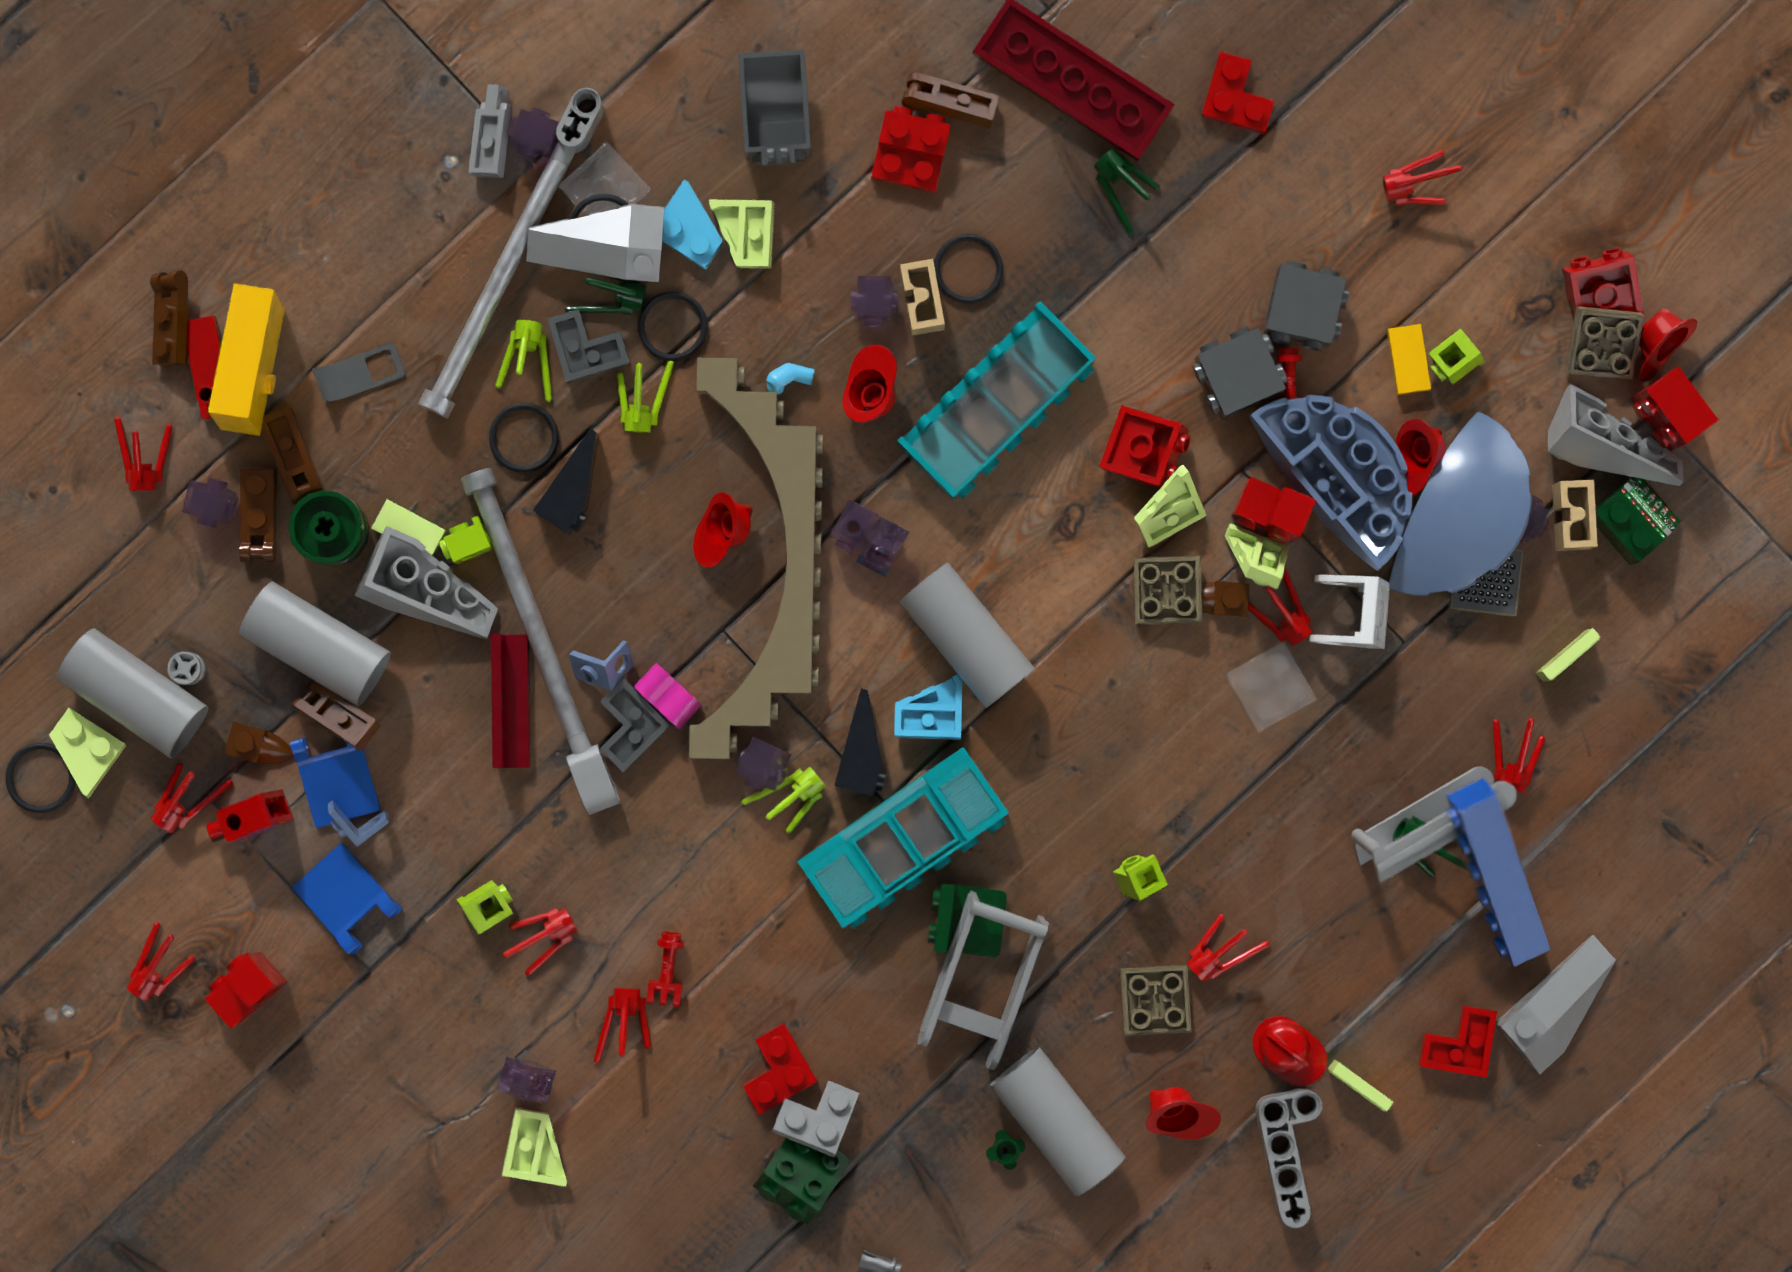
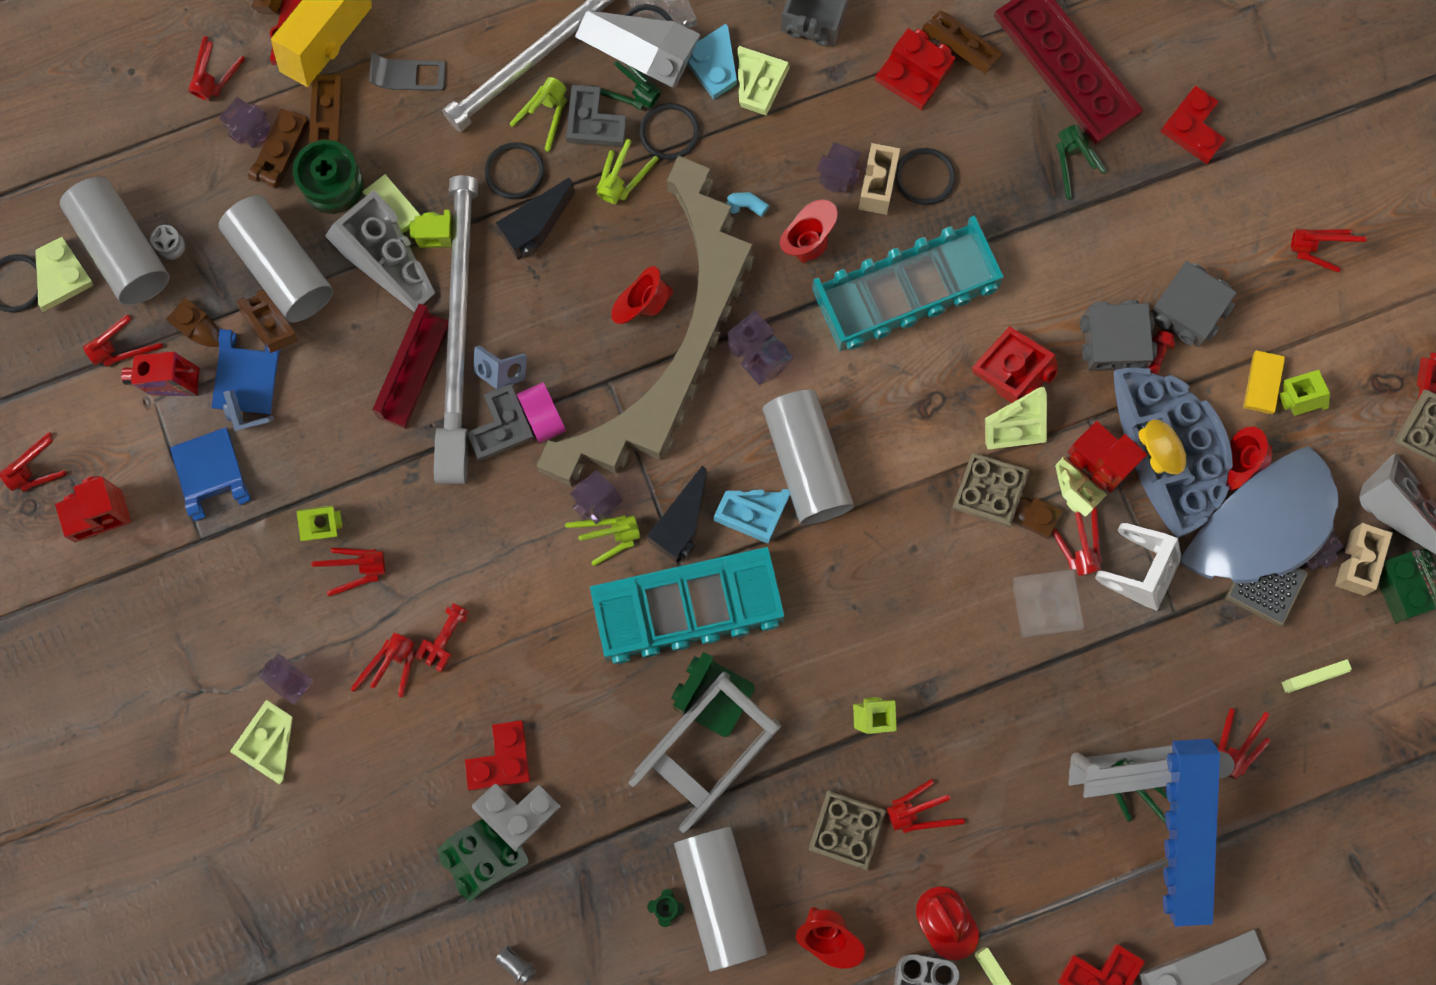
camera: 25 degrees right, 10 degrees down
none -> yellow dish [1138,419,1186,475]

